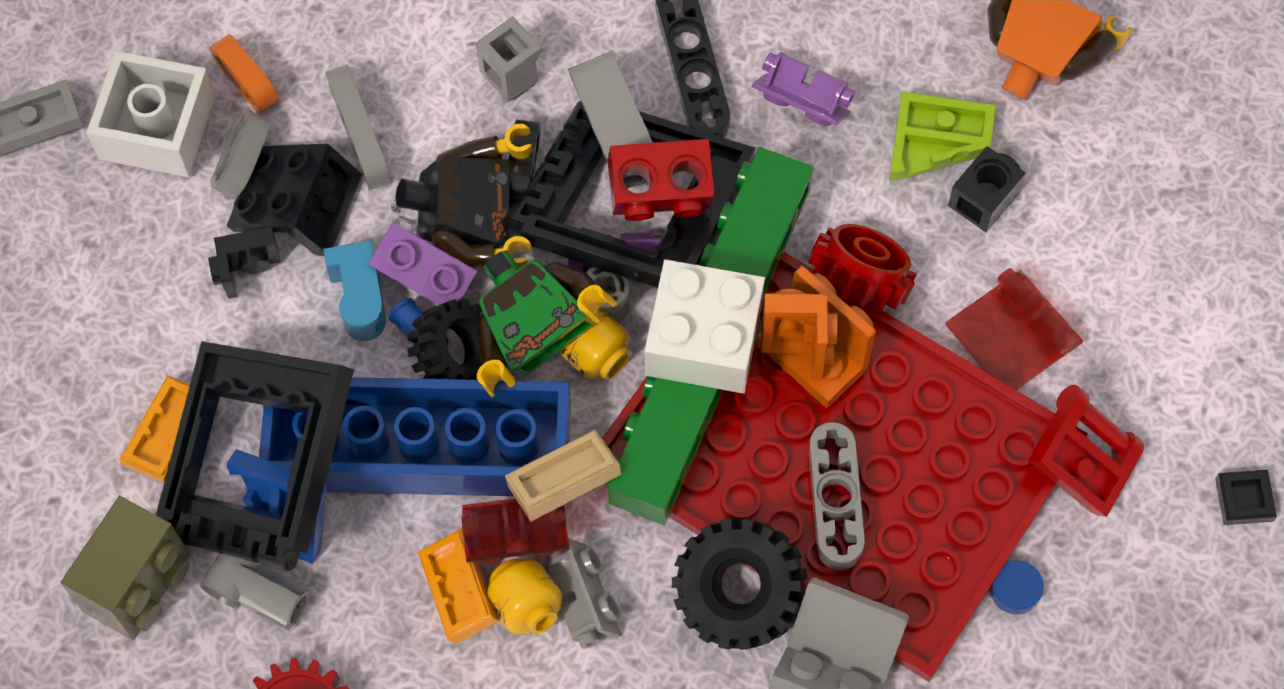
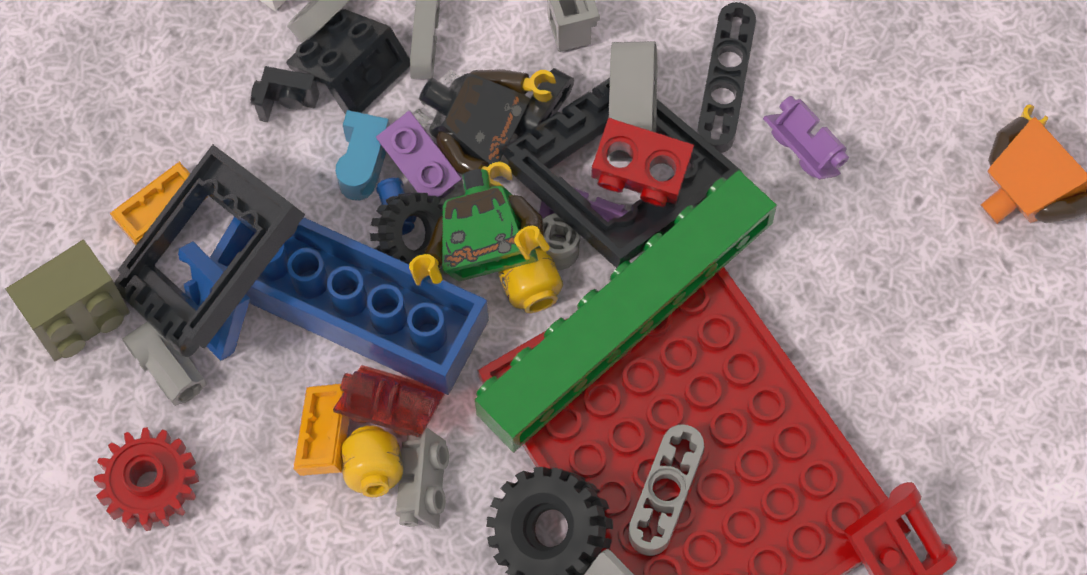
camera: 25 degrees right, 0 degrees up
tan tile [505,429,622,522] -> none
white brick [644,259,765,394] -> none
orange bracket [755,266,876,408] -> none
orange bracket [761,289,837,380] -> none
red gear [808,224,917,310] -> none
lime wing [889,92,996,181] -> none
clear red hinge [945,268,1083,391] -> none
black brick [948,146,1026,233] -> none

